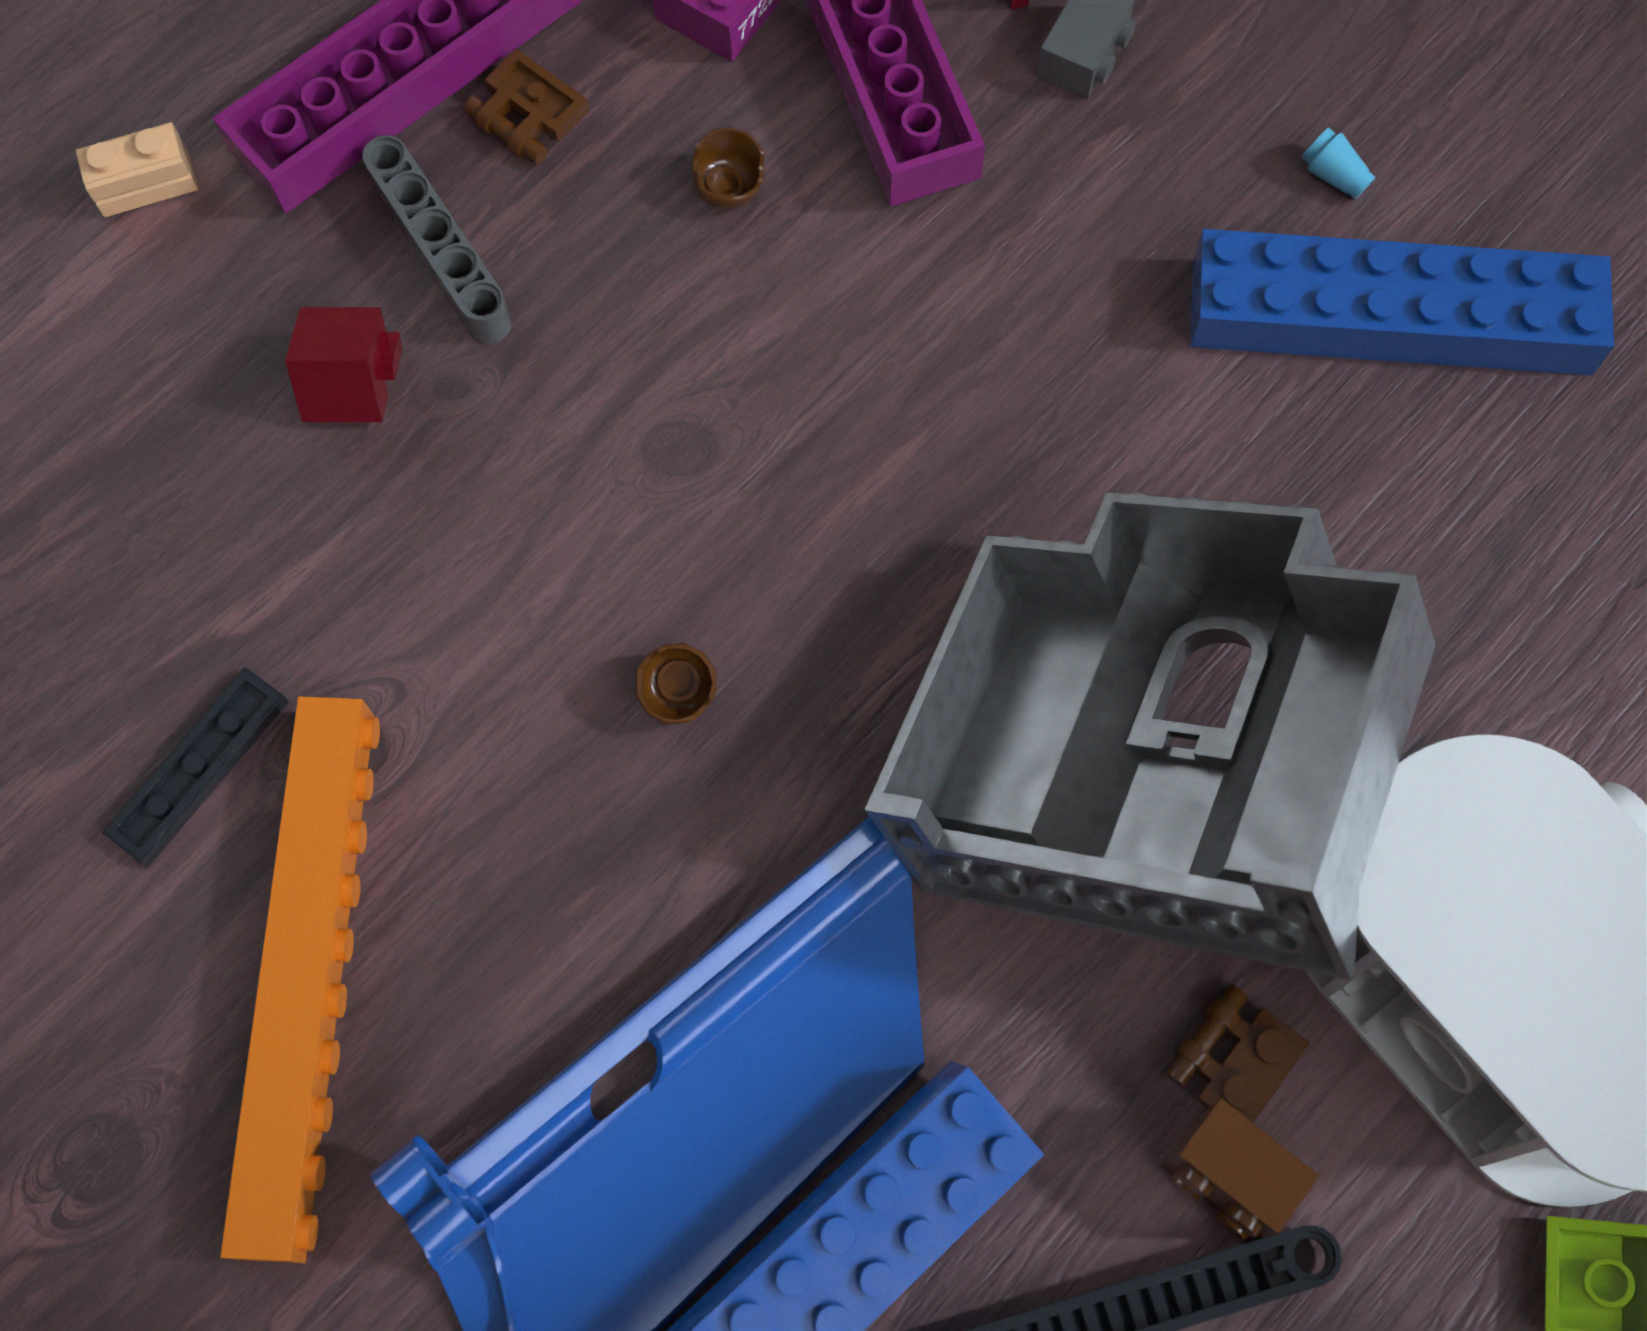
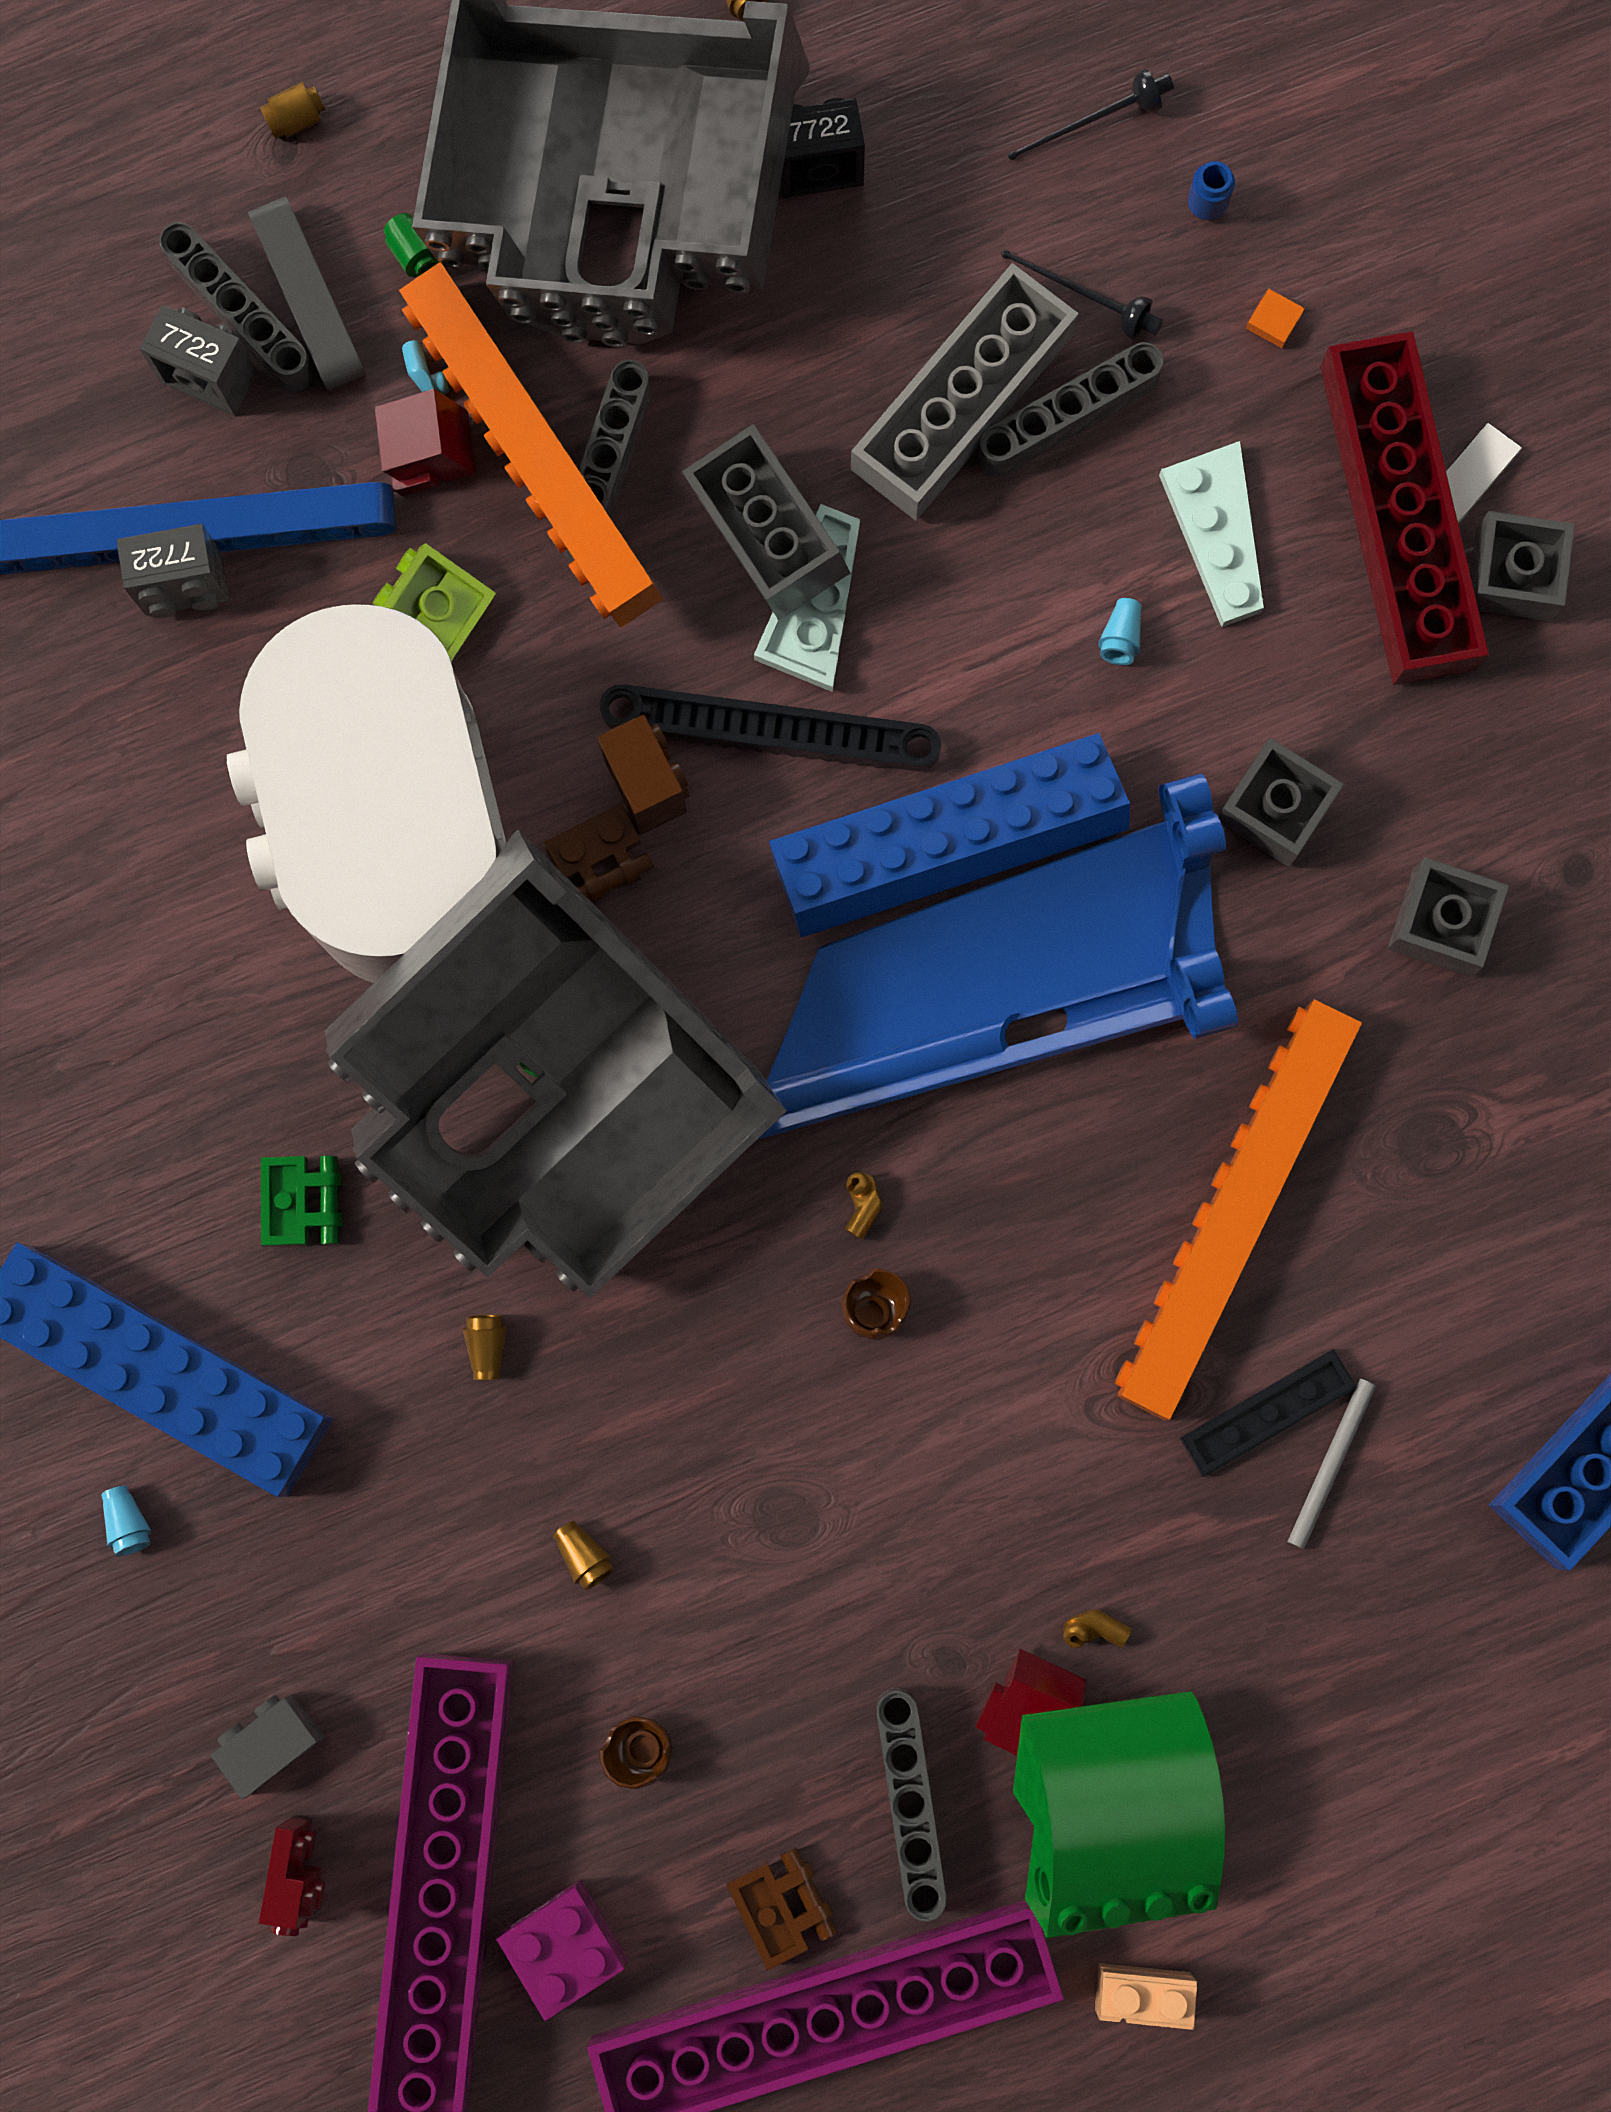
camera: 155 degrees left, 10 degrees up
none -> green plate [261,1156,343,1247]
none -> pearl gold cone [462,1314,507,1380]
none -> pearl gold cone [553,1521,615,1591]
none -> pearl gold arm [844,1172,883,1240]
none -> green slope [1013,1691,1225,1938]
none -> pearl gold arm [1063,1609,1132,1648]
none -> light grey bar [1287,1379,1376,1550]

